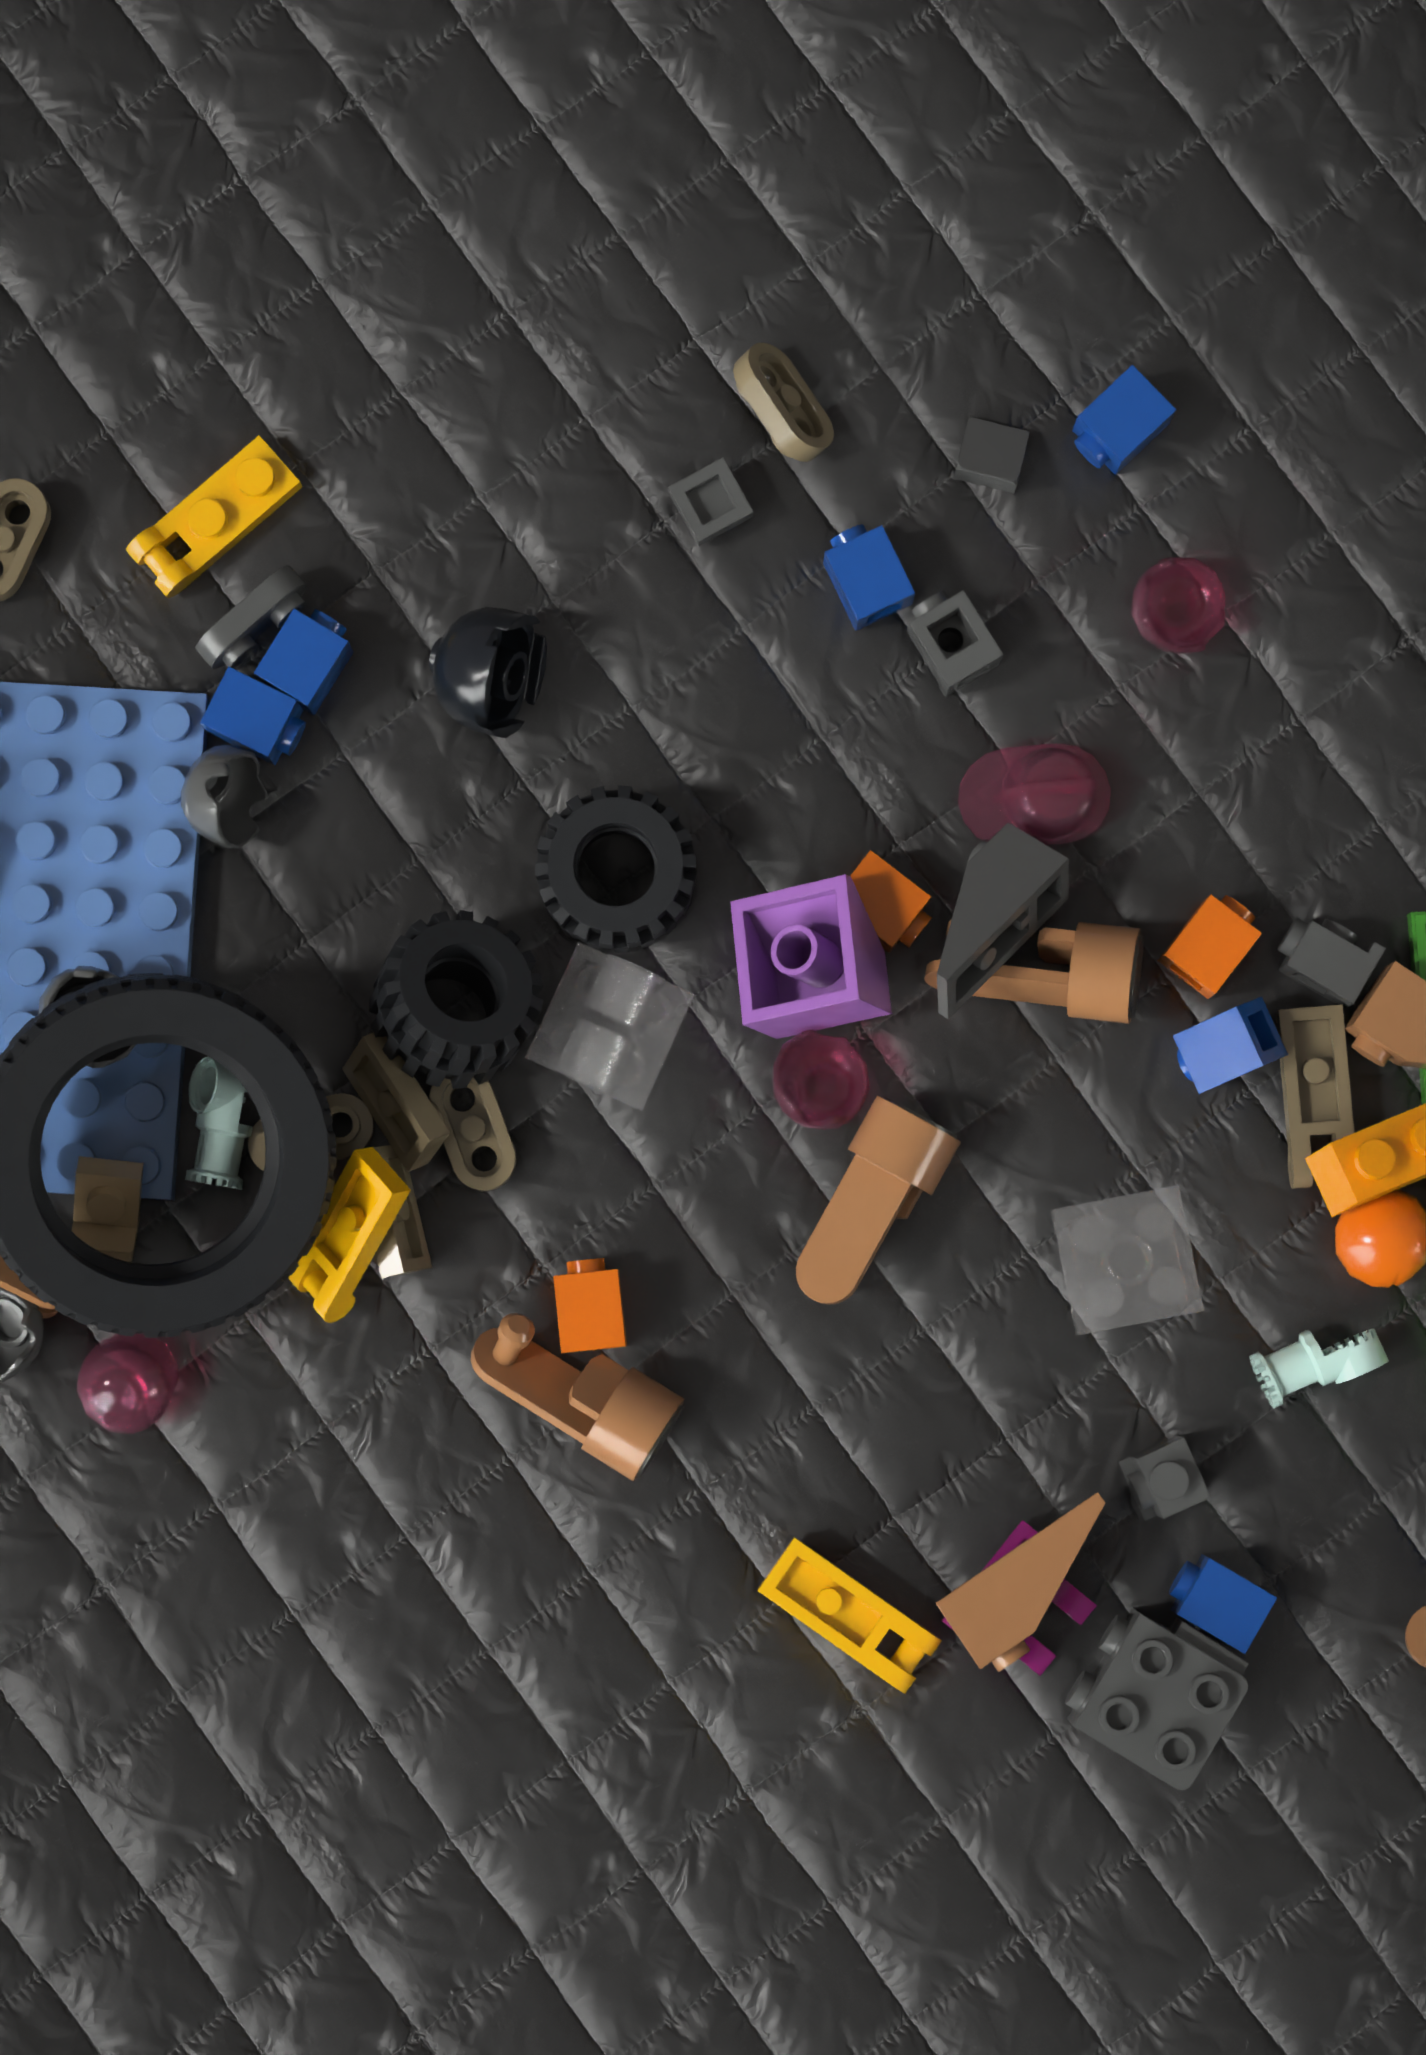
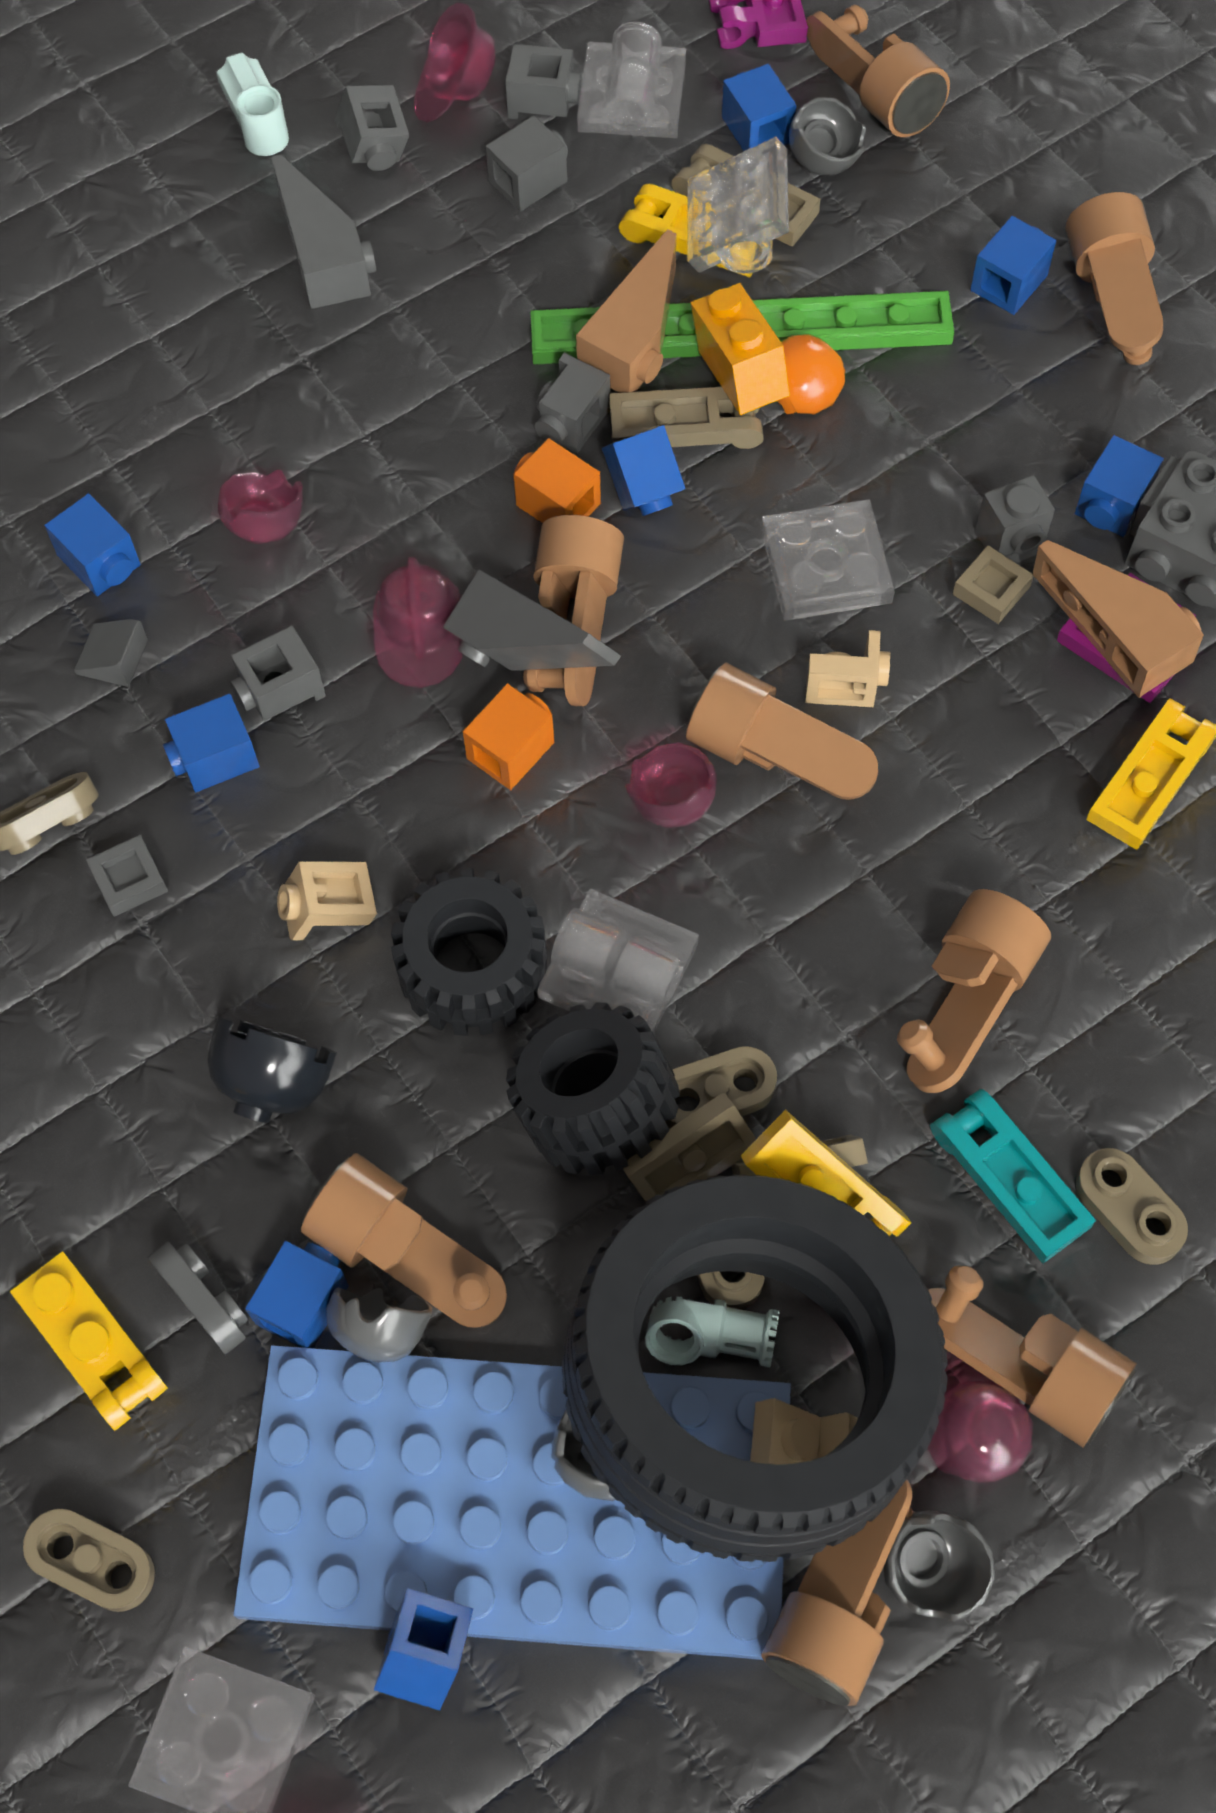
camera: 90 degrees left, 20 degrees down
blue brick [254,608,354,715] -> none
orange brick [553,1258,627,1353] -> none
medium lavender slope [730,874,892,1039] -> none
light aqua connector [1249,1328,1389,1409] -> none
none -> tan bracket [277,862,377,940]
none -> medium nougat piece [301,1153,507,1328]
none -> tan bracket [805,630,890,707]
none -> medium nougat piece [928,1265,1137,1448]
none -> teal plate [930,1089,1096,1264]
none -> dark tan plate [953,545,1033,624]
none -> dark tan plate [1075,1148,1188,1265]

